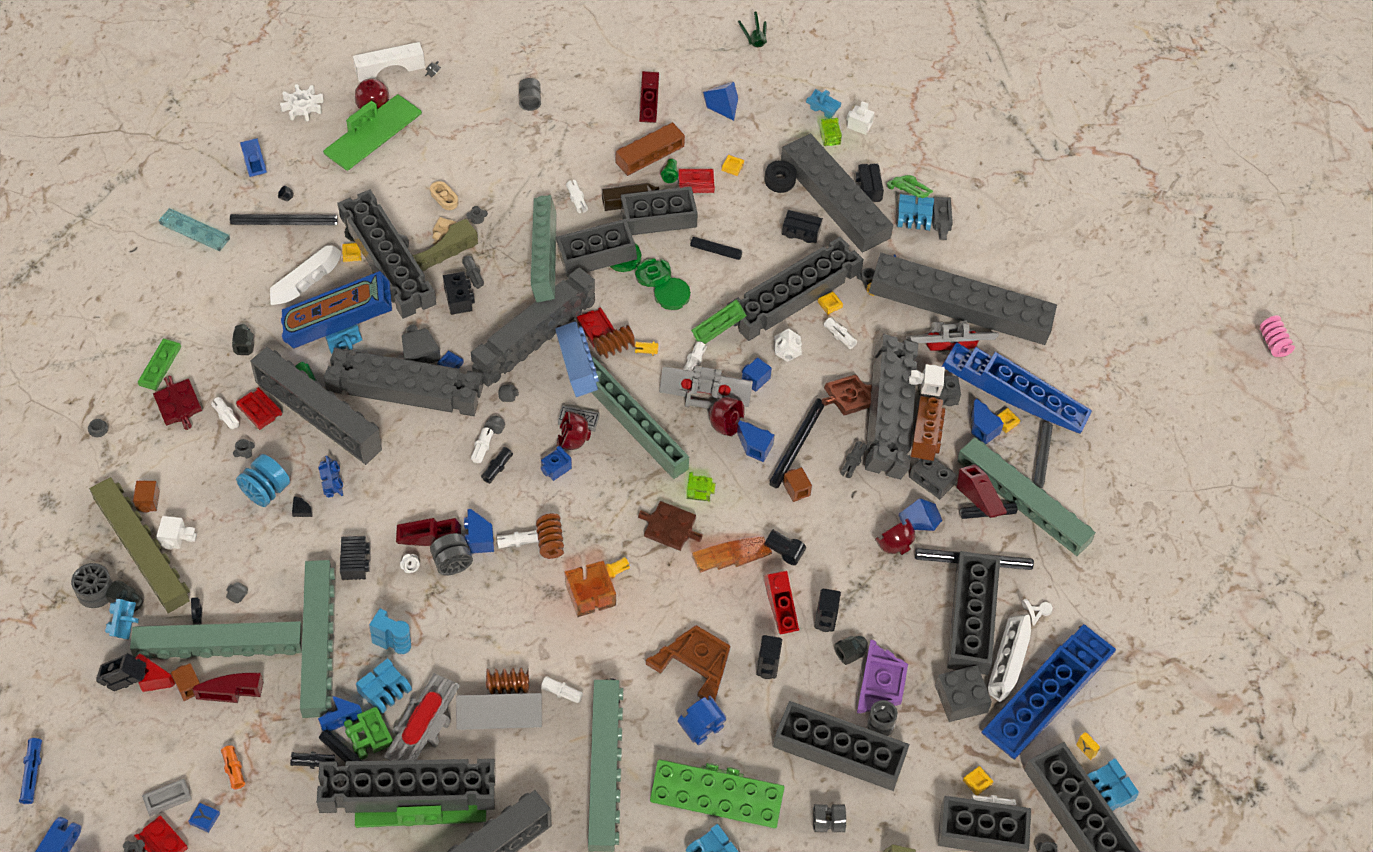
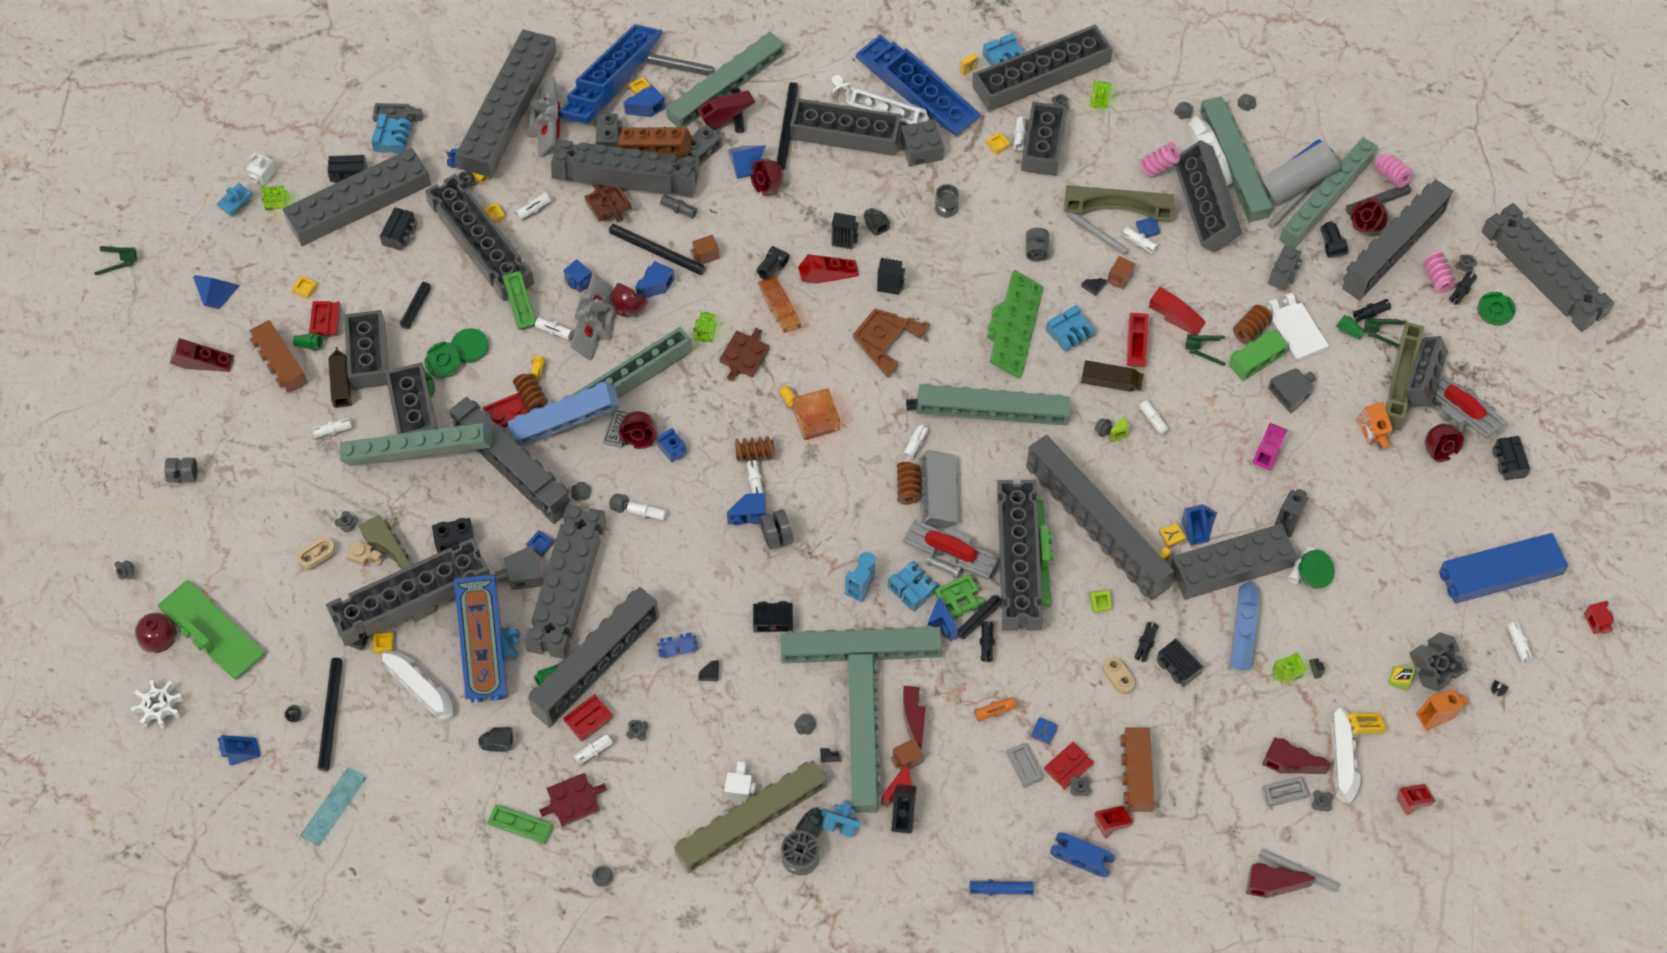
camera: 85 degrees left, 5 degrees up
dark orange brick [133,481,160,513] -> none
dark azure wheel [236,454,290,507] -> none
white arch [353,42,425,82] -> none
dark red slope [396,518,461,546] -> none
white plate [400,554,420,573] -> none
dark grey axle [462,256,484,289] -> none
black pin [481,447,513,484] -> none
blue brick [677,696,726,745] -> none
black tyre [764,160,797,193] -> none
dark grey brick [773,701,910,791] -> none
white brick [774,328,802,362] -> none
medium lavender wing [857,640,908,714] -> none
bright green piece [887,175,933,198] -> none
white brick [909,364,945,396] -> none

